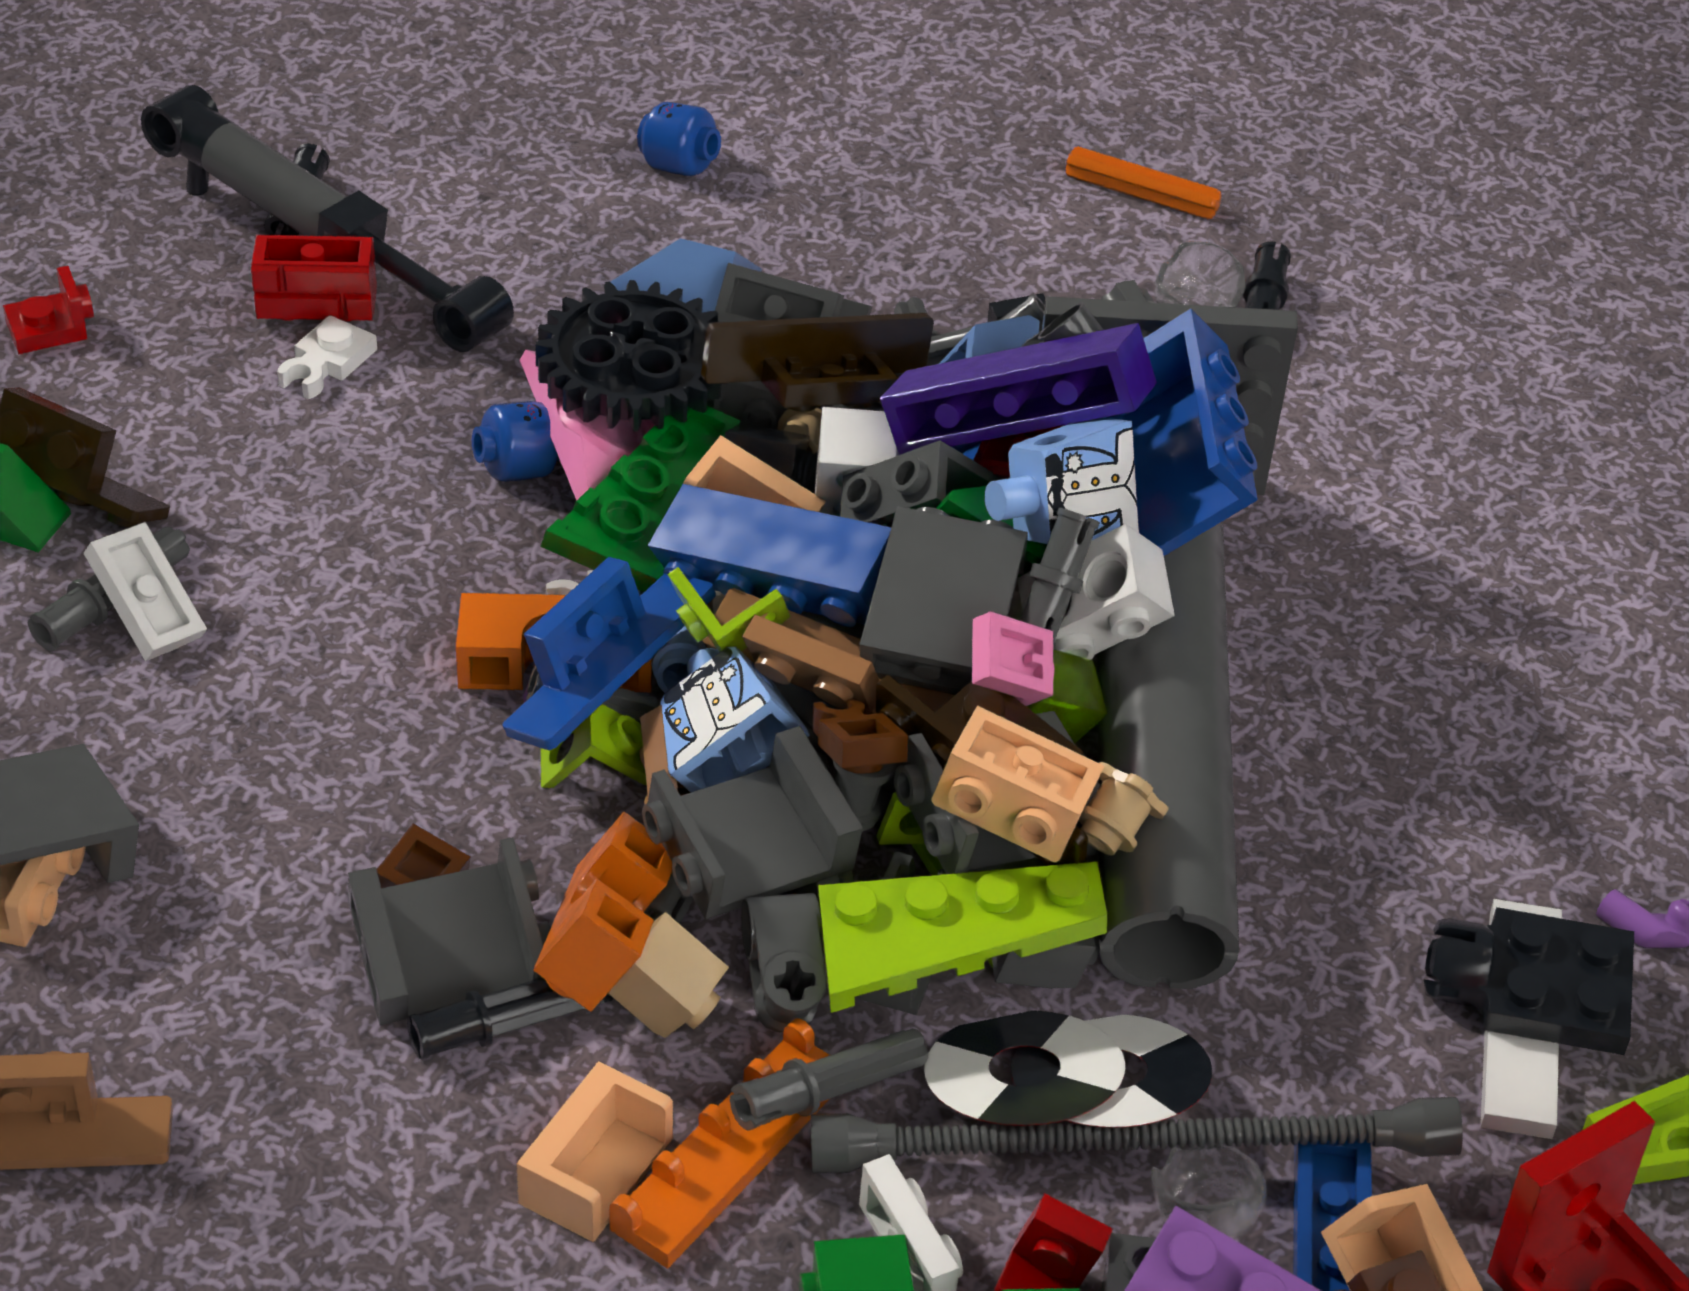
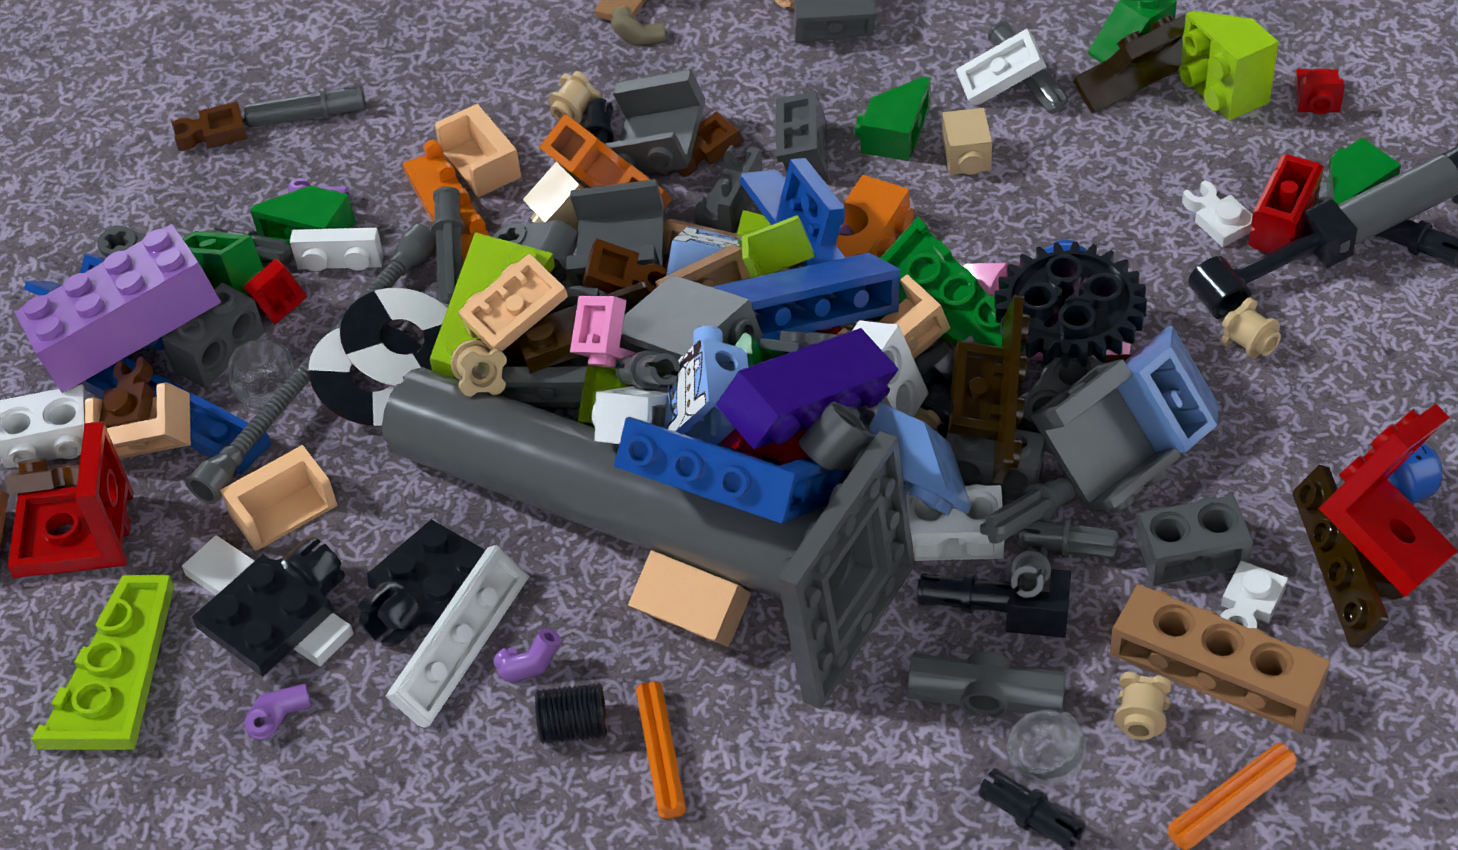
camera: 125 degrees right, 5 degrees up
none -> light nougat panel [220,445,338,552]
none -> black plate [357,519,486,647]
none -> white tile [386,545,530,728]
none -> medium lavender arm [494,628,561,683]
none -> black piece [535,683,607,745]
none -> tan brick [548,71,603,124]
none -> dark tan arm [611,6,667,46]
none -> light nougat panel [628,550,751,647]
none -> orange axle [636,680,686,819]
none -> dark grey hinge [693,145,763,233]
none -> dark grey hinge [776,91,828,180]
none -> green slope [855,77,931,161]
none -> tan brick [942,108,992,175]
none -> medium nougat brick [1110,584,1331,734]
none -> tan brick [1114,672,1172,740]
none -> dark grey brick [1136,495,1253,586]
none -> lime slope [1179,11,1279,121]
none -> white plate [1220,561,1288,629]
none -> tan brick [1221,297,1281,359]
none -> dark brown bracket [1293,465,1404,648]
none -> red bracket [1319,403,1458,597]
none -> green slope [1326,138,1402,205]

